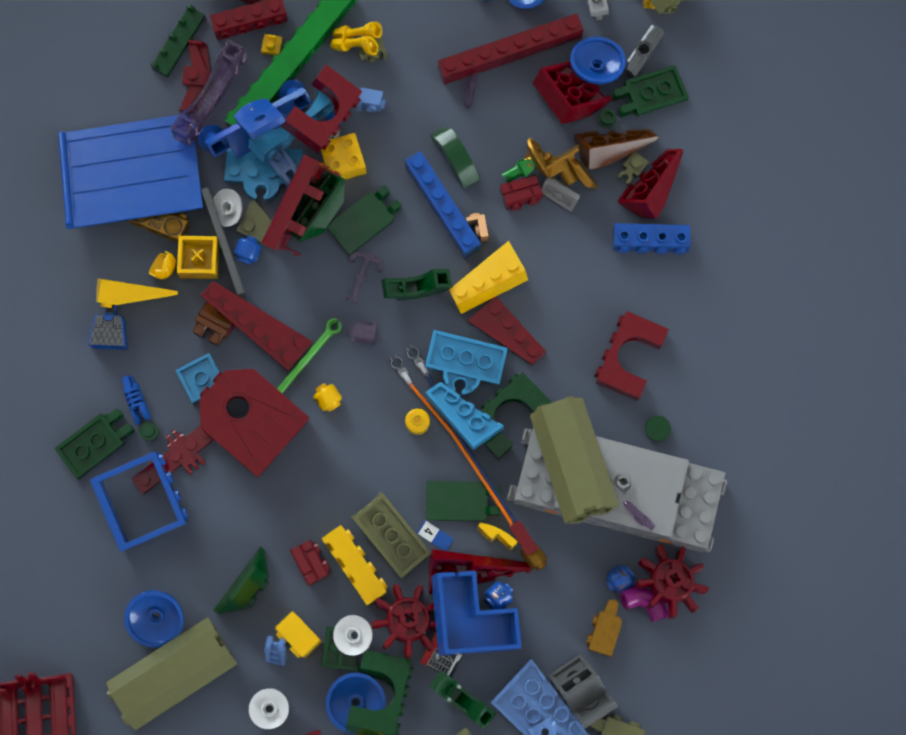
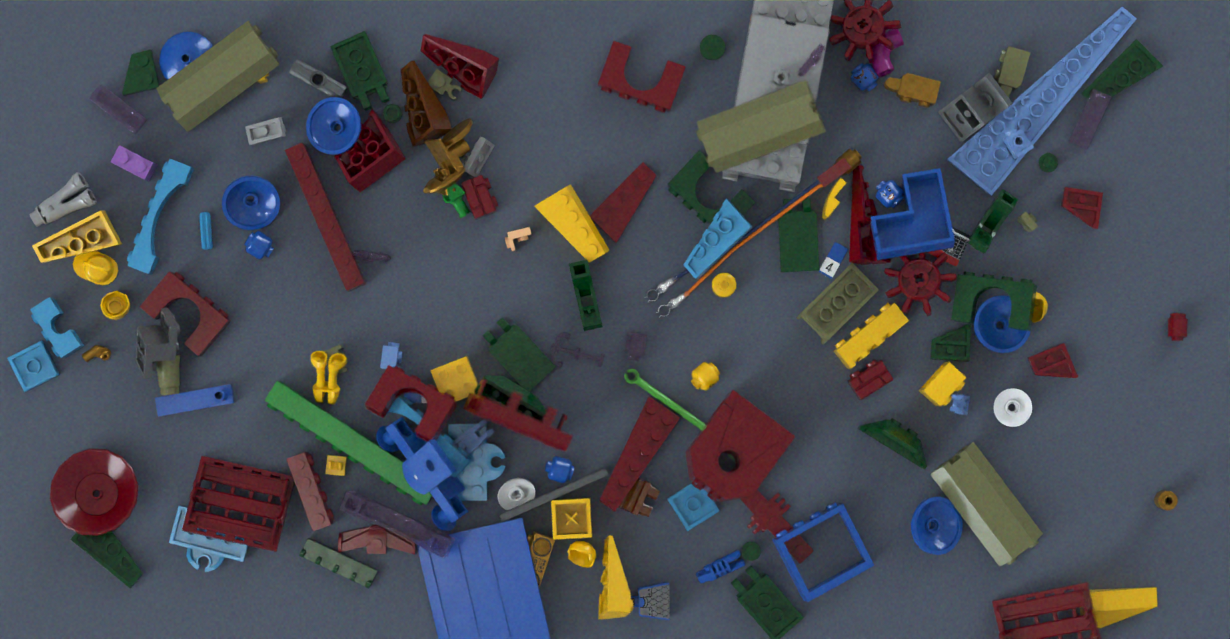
camera: 90 degrees left, 10 degrees up
olive wing [236,199,271,248] -> none
white dish [333,615,373,655] -> none
blue brick [405,151,481,259] -> none
dark azure plate [424,330,508,396] -> none
dark green arch [430,126,480,188] -> none
blue brick [613,223,690,254] -> none

